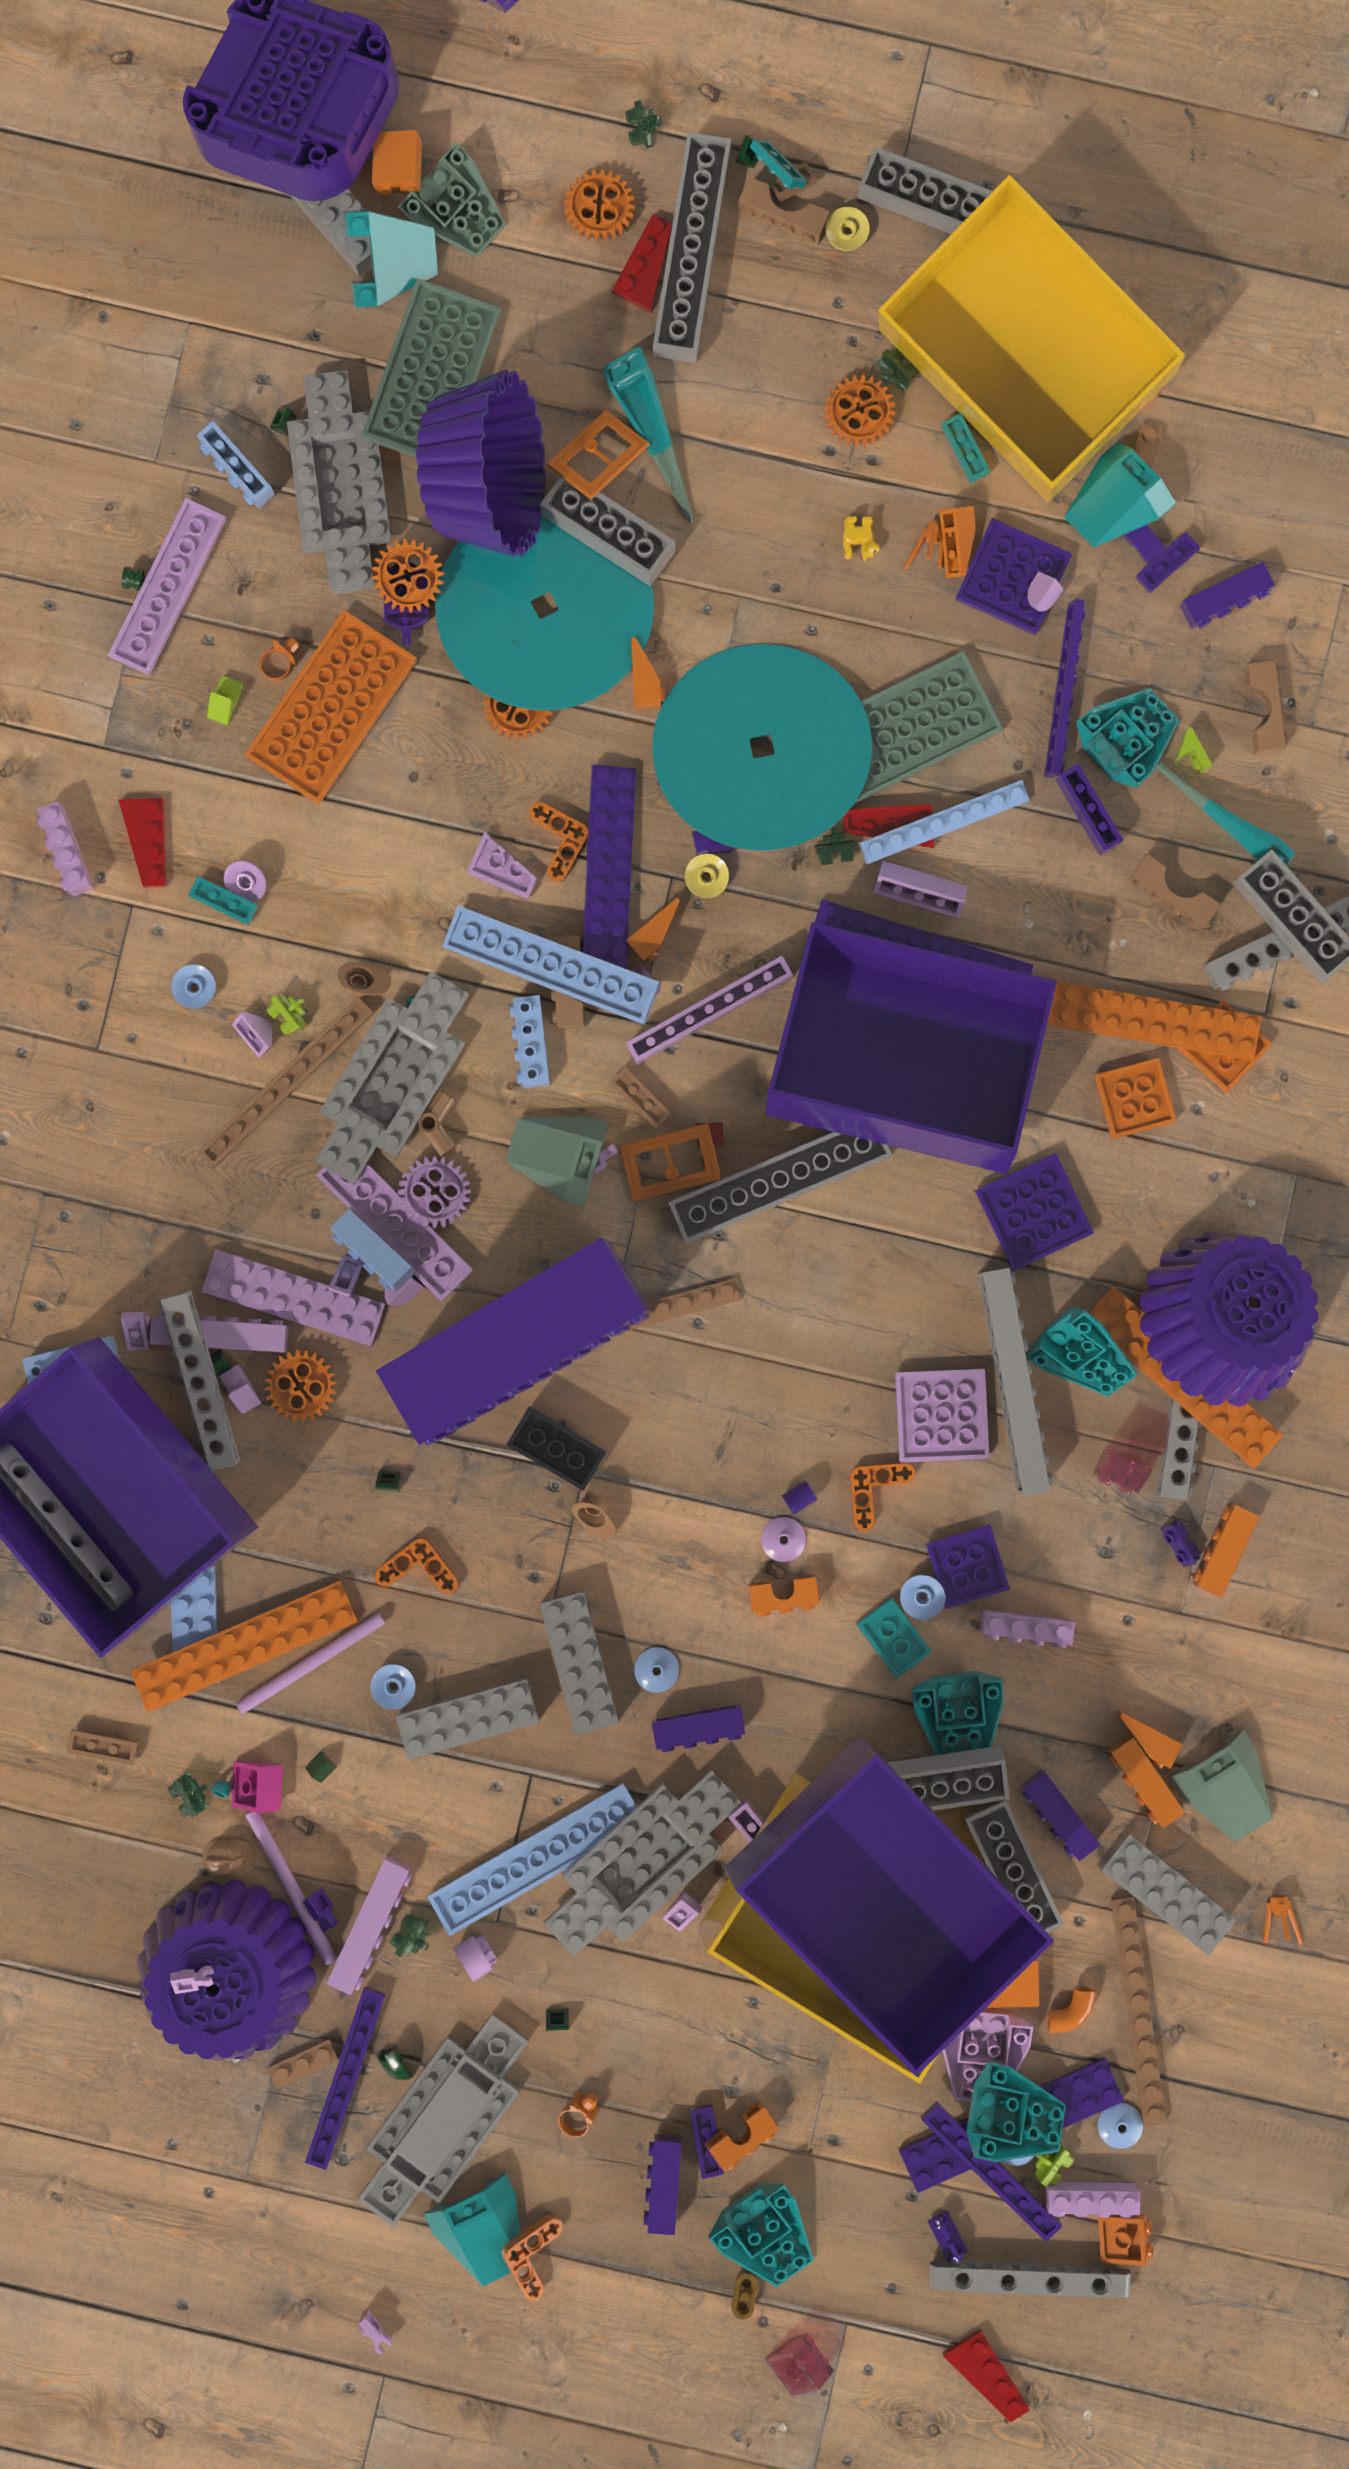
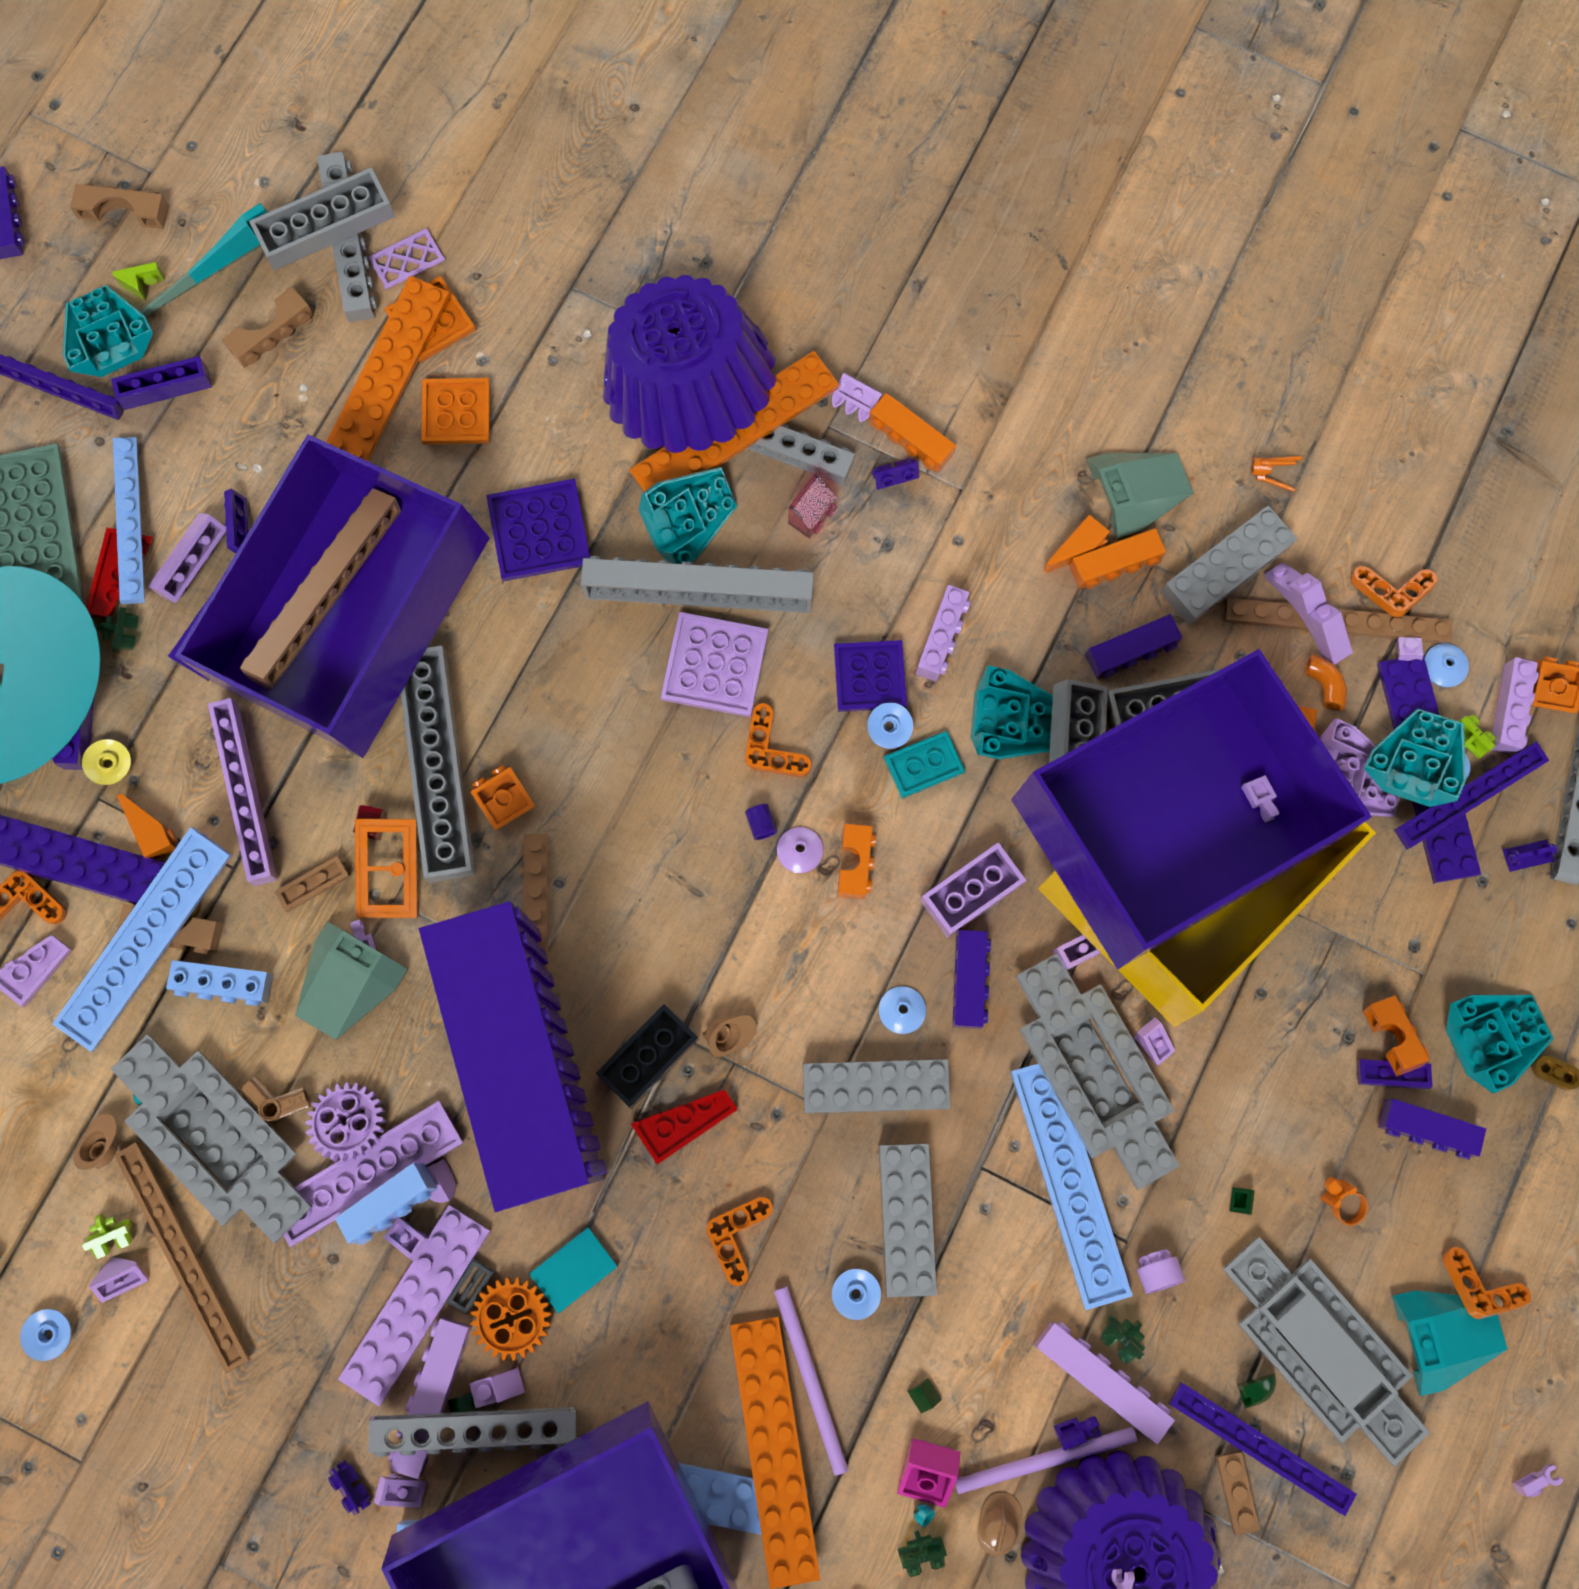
camera: 80 degrees left, 10 degrees down
dark green slope [375,1471,401,1492] -> none
none -> dark purple plate [224,488,249,554]
none -> medium nougat brick [240,488,401,690]
none -> dark purple hinge [328,1460,371,1515]
none -> lavender window [369,228,445,290]
none -> dark grey tile [446,1258,495,1315]
none -> orange plate [470,764,535,831]
none -> teal tile [529,1227,618,1314]
none -> red wing [631,1089,738,1165]
none -> lavender plate [832,373,883,422]
none -> lavender brick [920,843,1027,938]
none -> lavender plate [1241,775,1279,823]
none -> lavender arch [1264,562,1353,665]
none -> orange beam [1351,566,1438,617]
none -> lavender plate [1396,637,1424,661]

